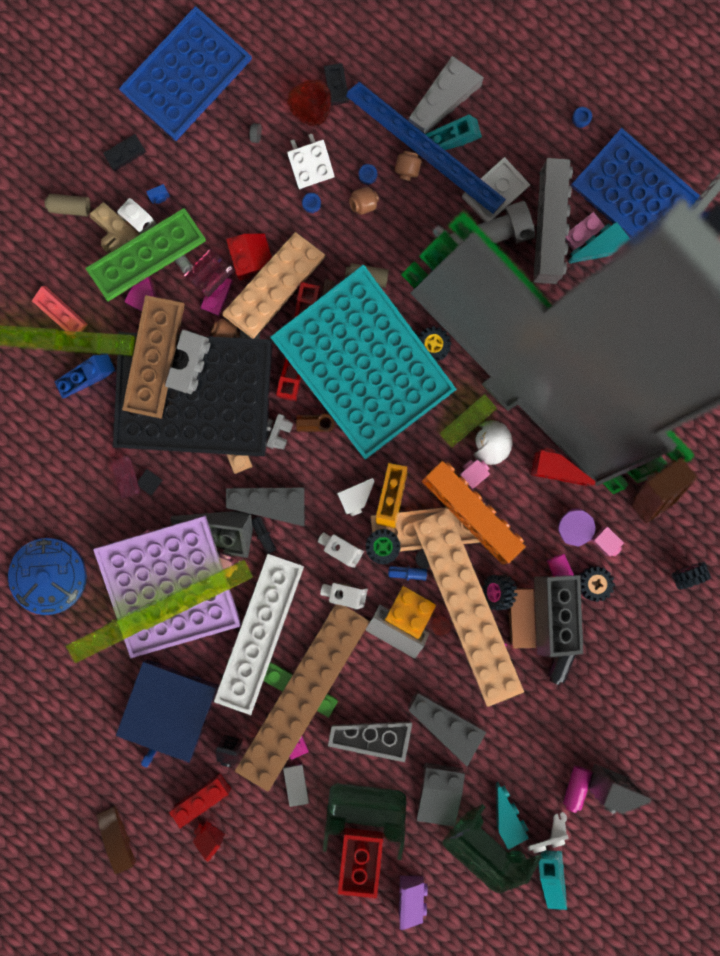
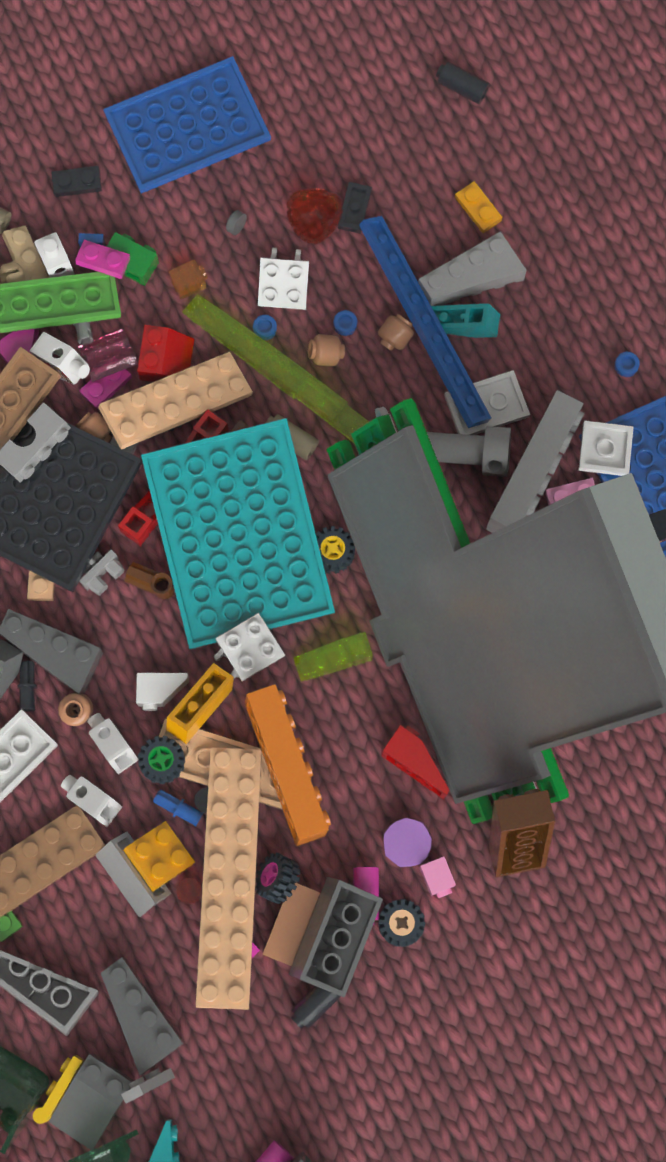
camera: 25 degrees right, 10 degrees down
bright pink brick [459,460,490,489] -> none
white hair [474,420,512,465] -> none
black wheel [671,562,711,590] -> none
none -> white torso [30,332,90,385]
none -> yellow plate [33,1055,85,1124]
none -> nougat head [58,693,93,726]
none -> dark pink plate [75,240,130,279]
none -> green brick [106,232,159,286]
none -> light grey plate [121,1068,175,1104]
none -> clear orange brick [168,259,208,300]
none -> clear neon green slope [182,294,369,443]
none -> white plate [214,613,285,681]
none -> light orange plate [455,181,503,233]
none -> white plate [579,421,633,476]

